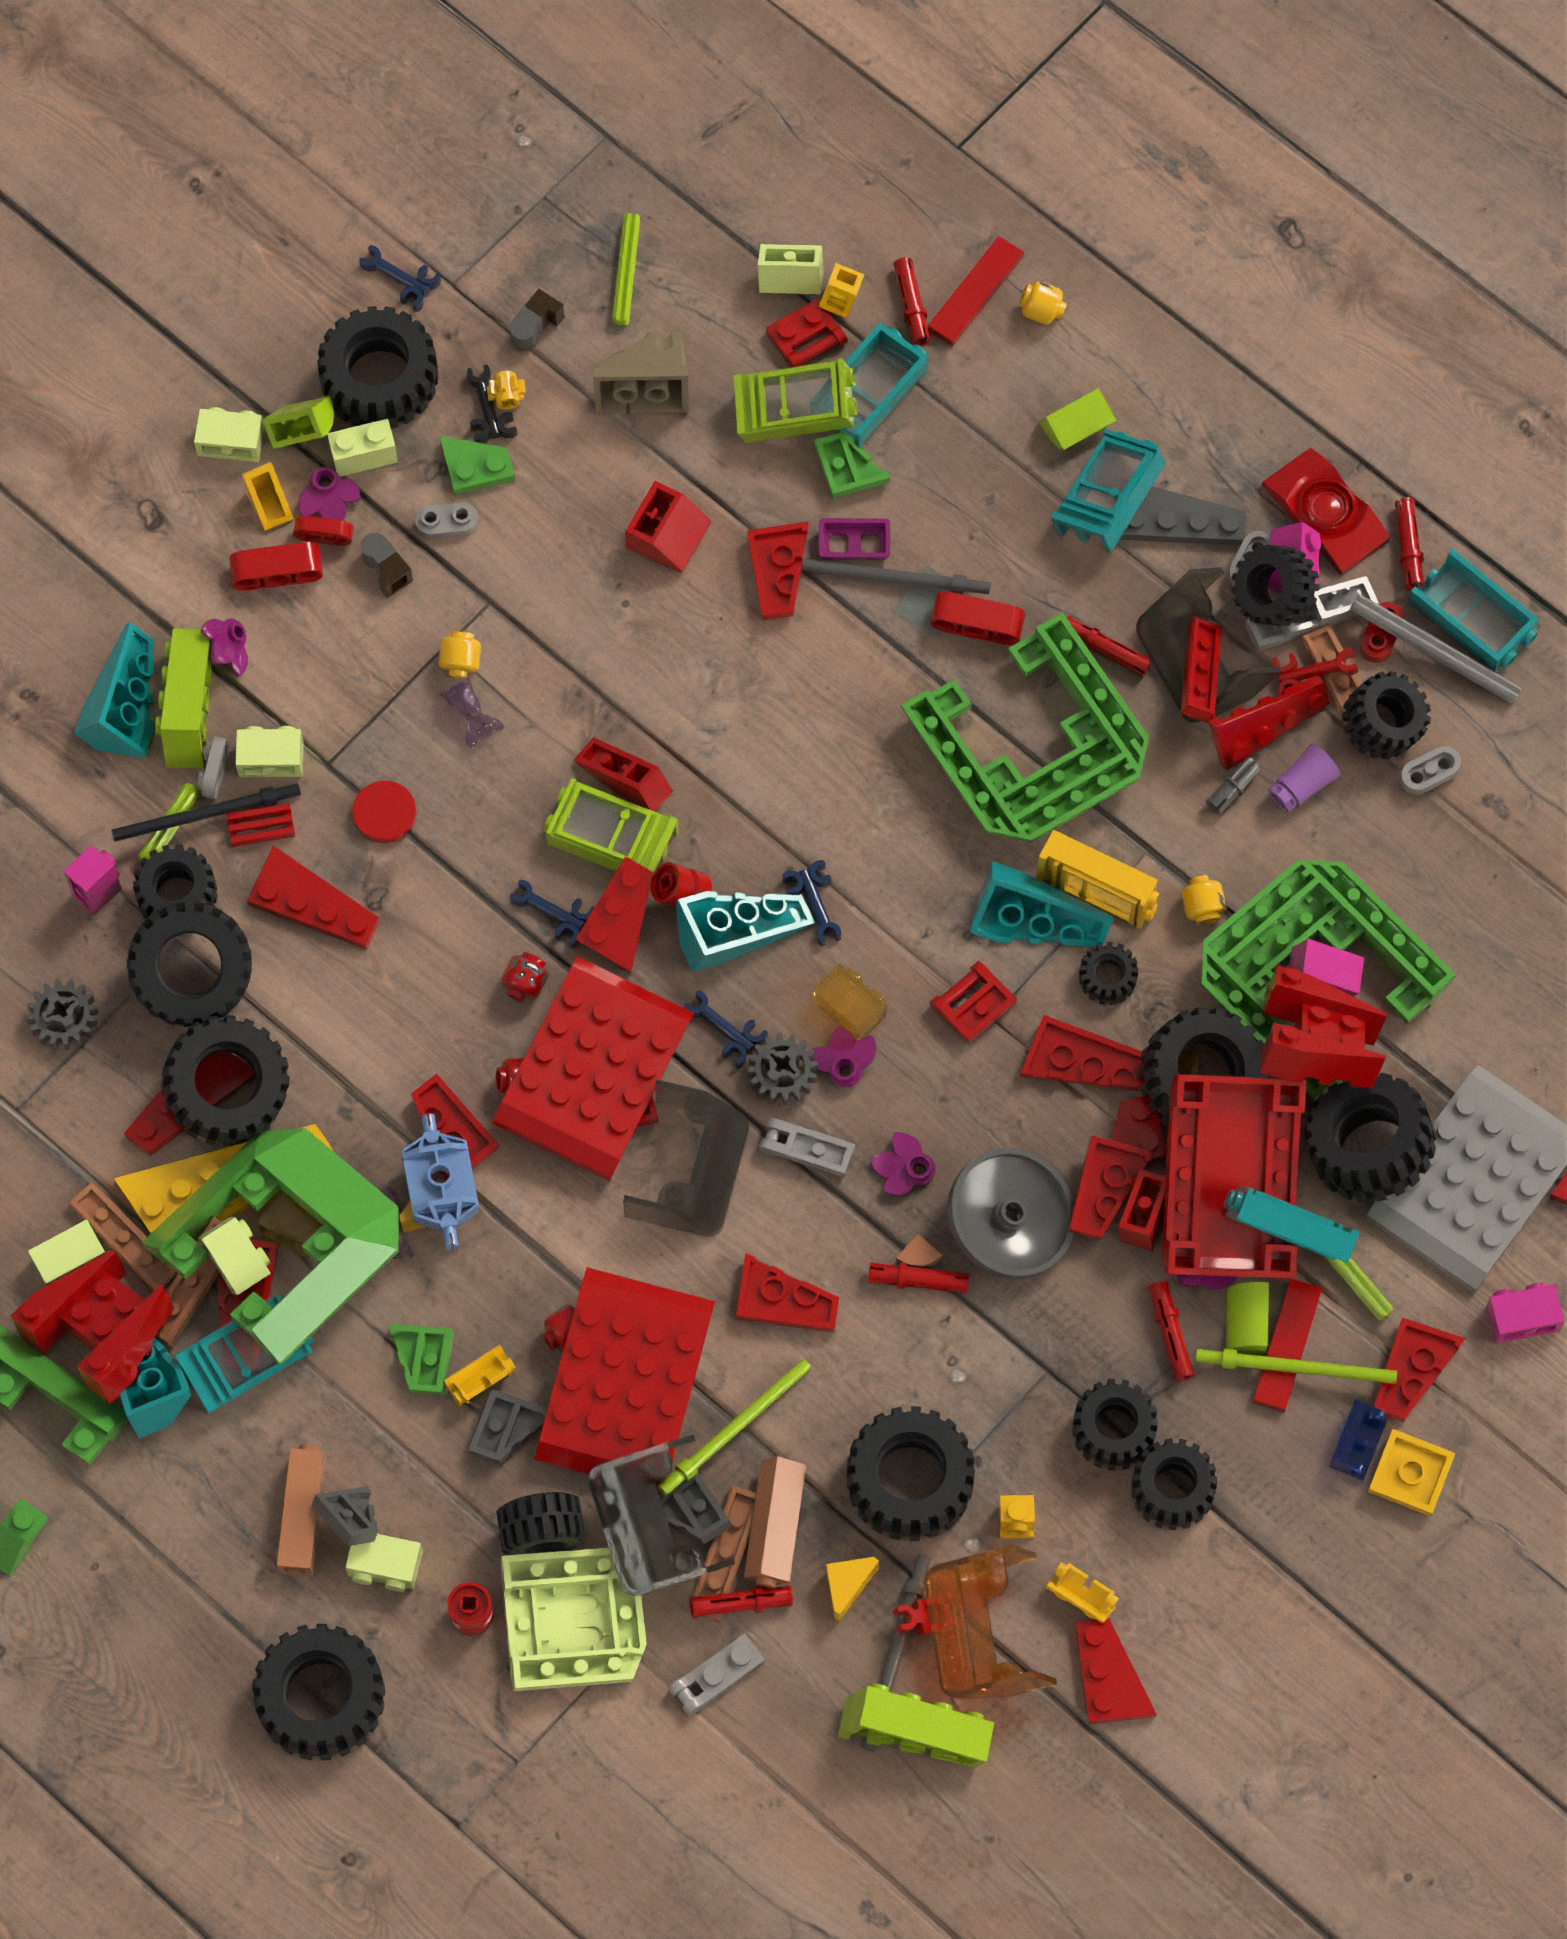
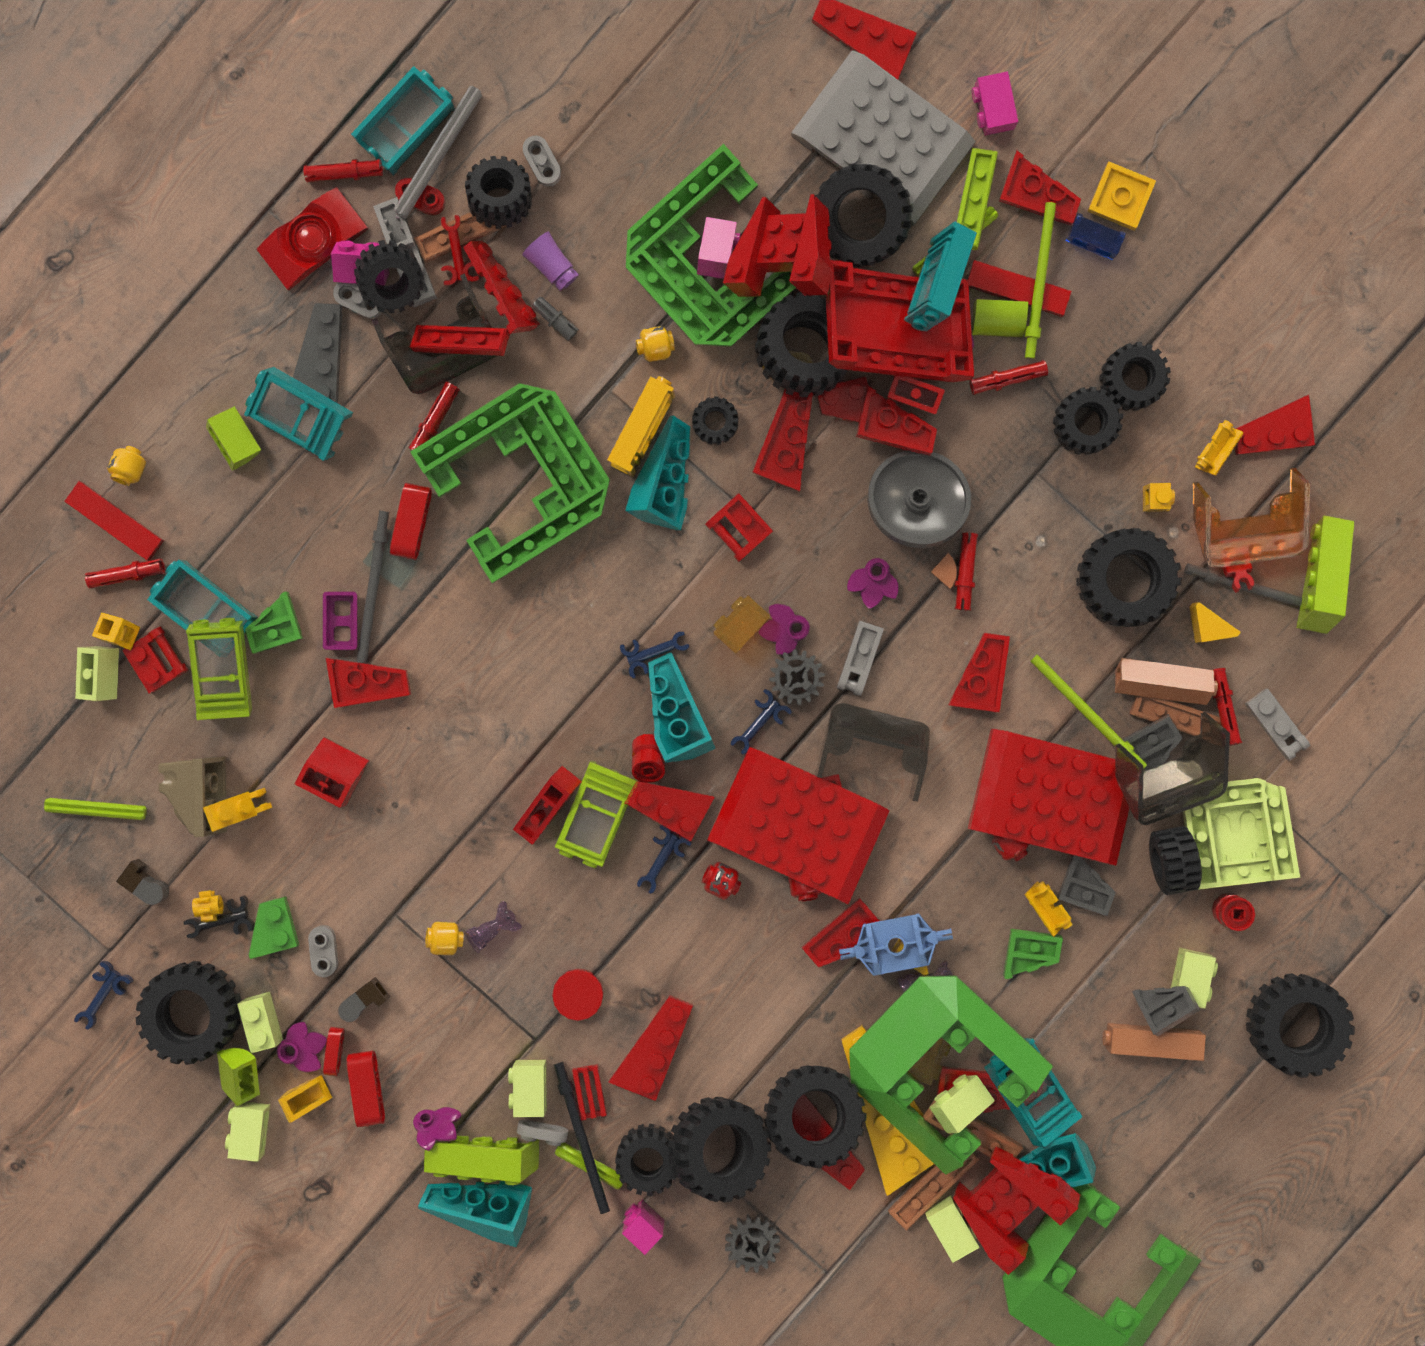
camera: 90 degrees left, 20 degrees up
none -> yellow hinge [203,788,273,832]
none -> lime tile [957,148,998,250]

